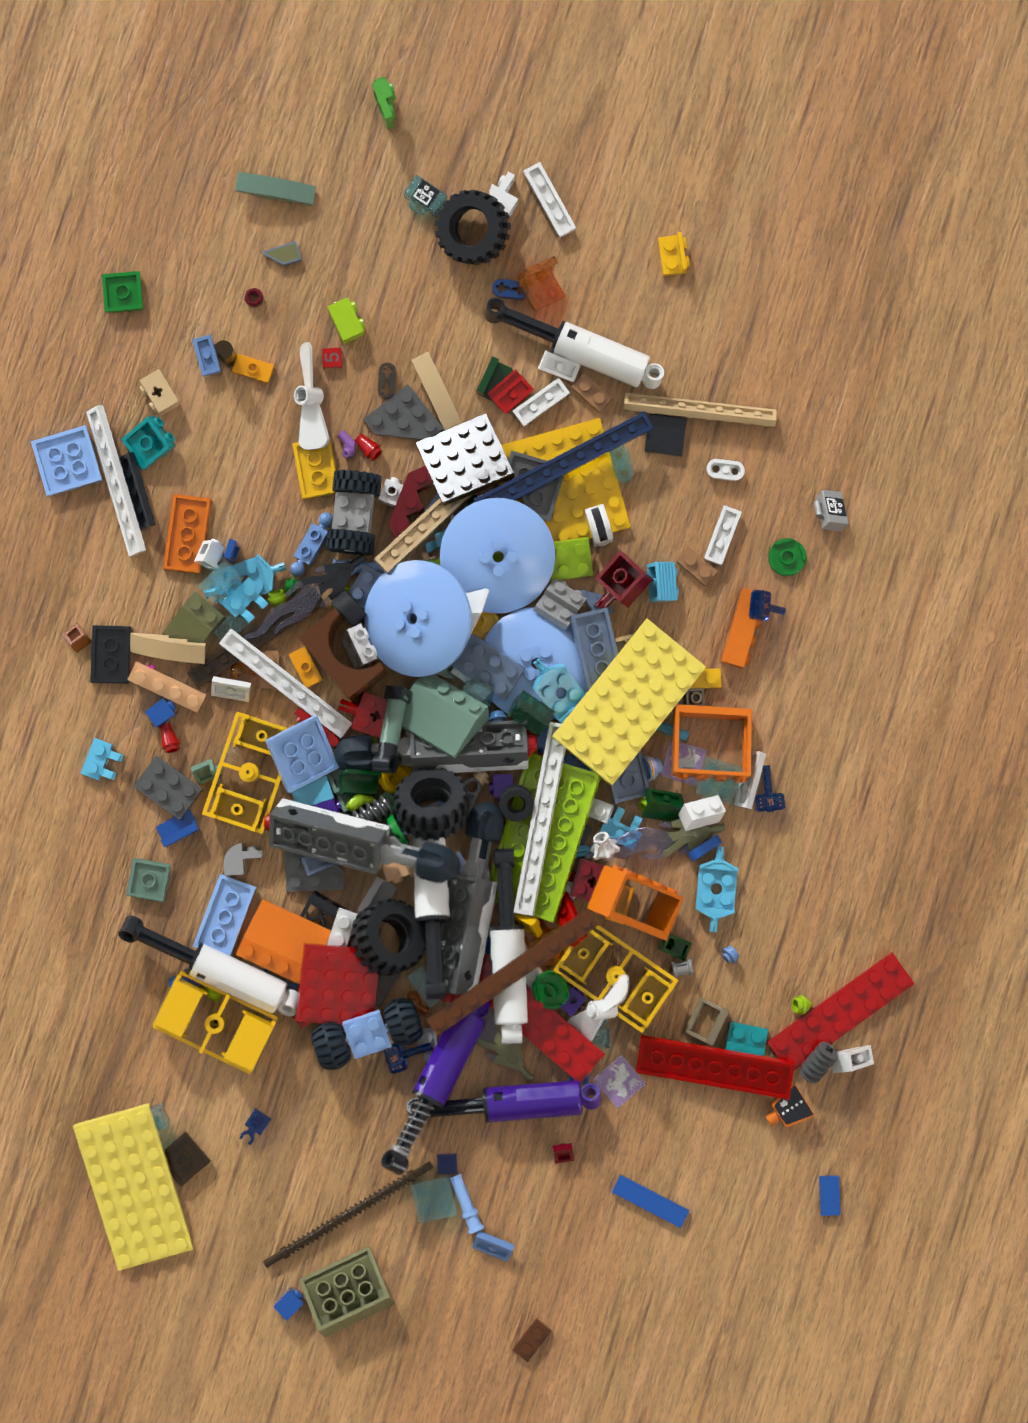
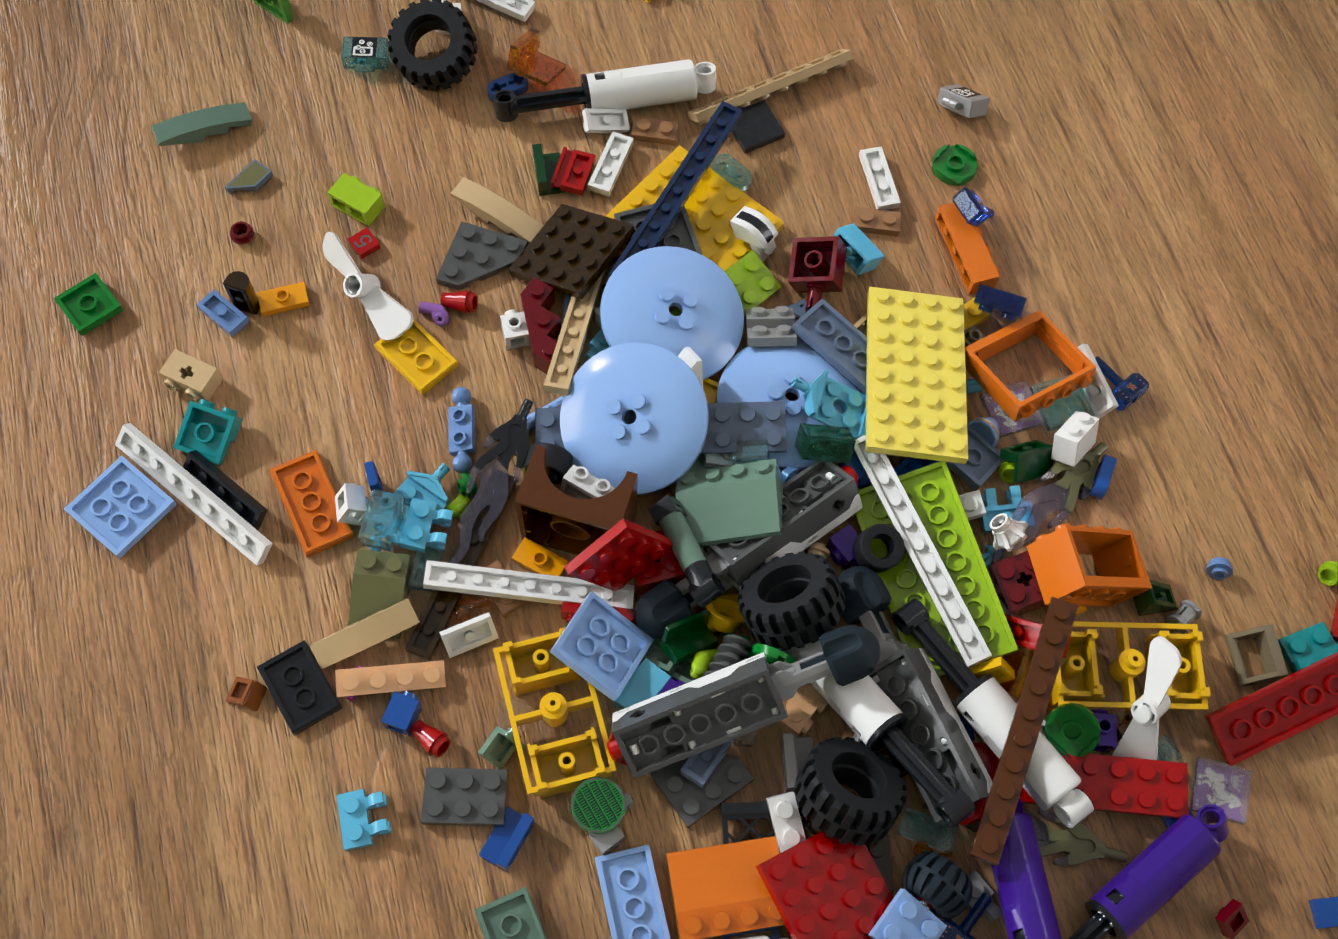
camera: 35 degrees left, 20 degrees down
plate [326,470,382,556] -> none
clear smoke beam [378,362,396,400] -> none
medium azure plate [696,846,738,932] -> none
white plate [706,459,745,481] -> none
none -> red plate [564,518,673,592]
none -> tile [570,777,626,835]
none -> clear blue plate [974,284,1029,321]

